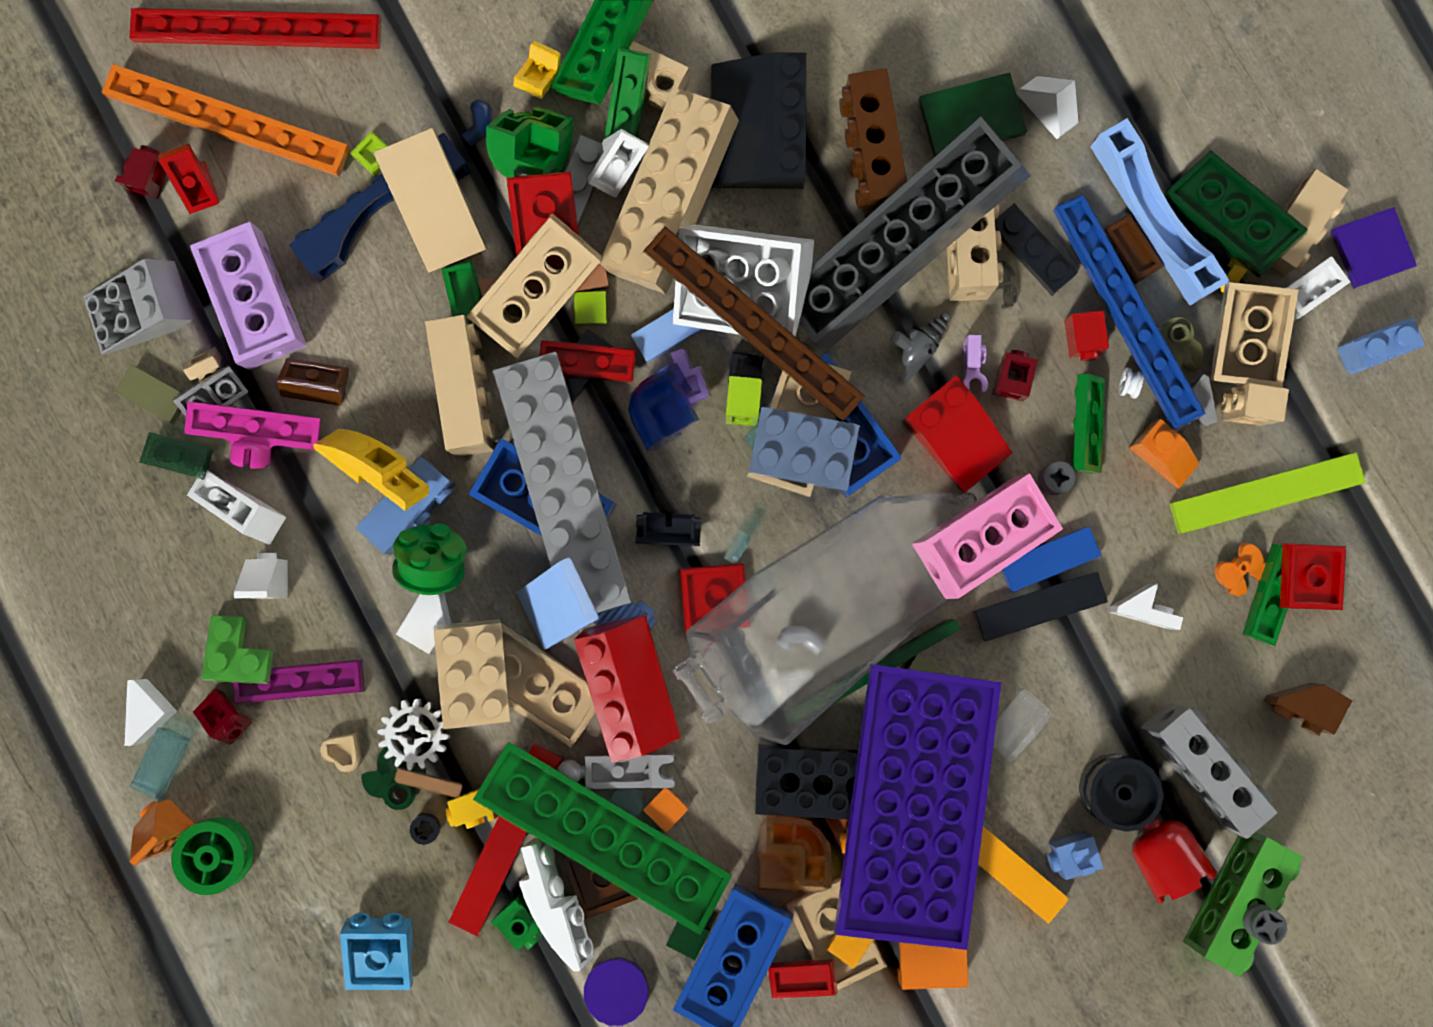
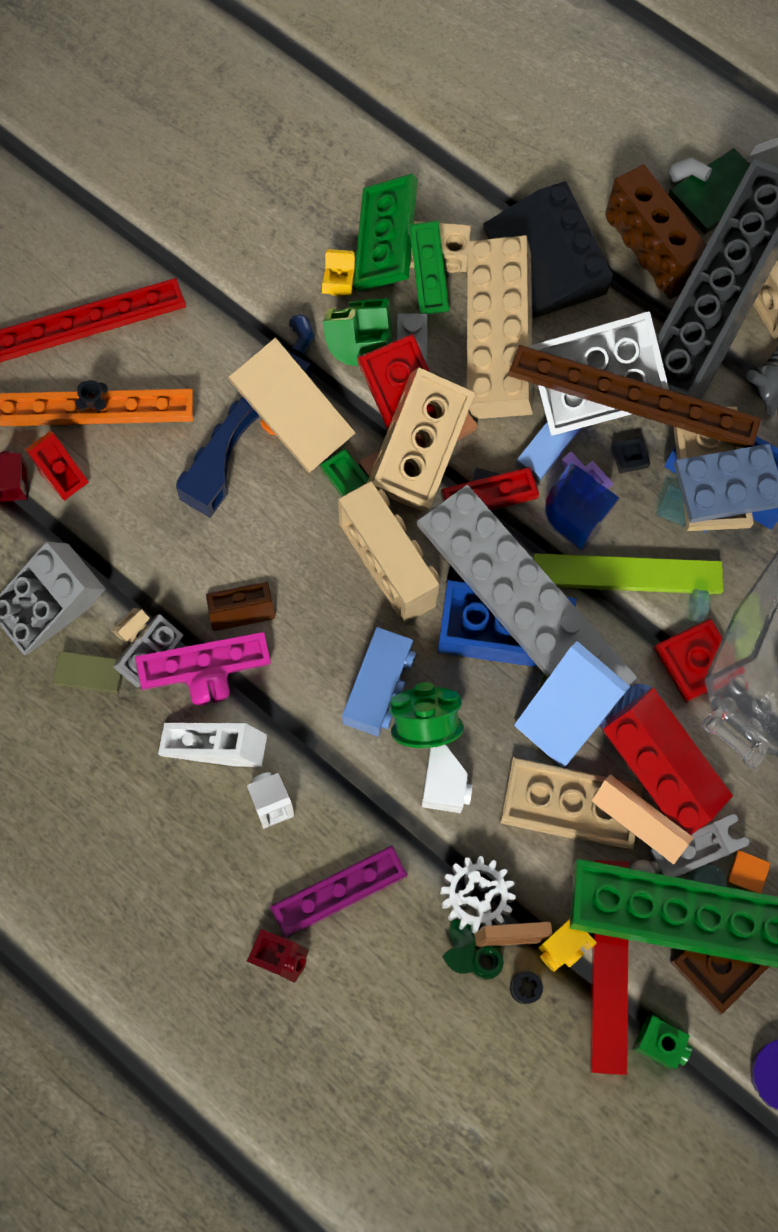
camera: 30 degrees left, 15 degrees down
white slope [124,679,177,746] -> none
orange slope [129,799,195,866] -> none
clear light blue tile [130,727,190,800] -> none
clear green plate [139,432,214,480] -> none
green wheel [171,817,254,895] -> none
lavender brick [190,221,307,370] -> none
bright green plate [201,615,274,684] -> none
yellow slope [313,429,429,511] -> none
tan tile [320,732,362,772] -> none
dark azure plate [340,913,414,990] -> none
lime tile [350,131,388,177] -> none
tan brick [434,619,510,729] -> none
white slope [519,838,594,972] -> none
lime tile [574,291,608,326] -> none
white slope [588,129,649,198] -> none
black hinge [635,512,701,546] -> none
lime panel [726,376,762,427] -> none
none -> black plate [75,380,108,411]
none -> lime tile [533,553,724,595]
none -> light nougat tile [592,774,694,864]
none -> light grey arm [668,158,712,184]

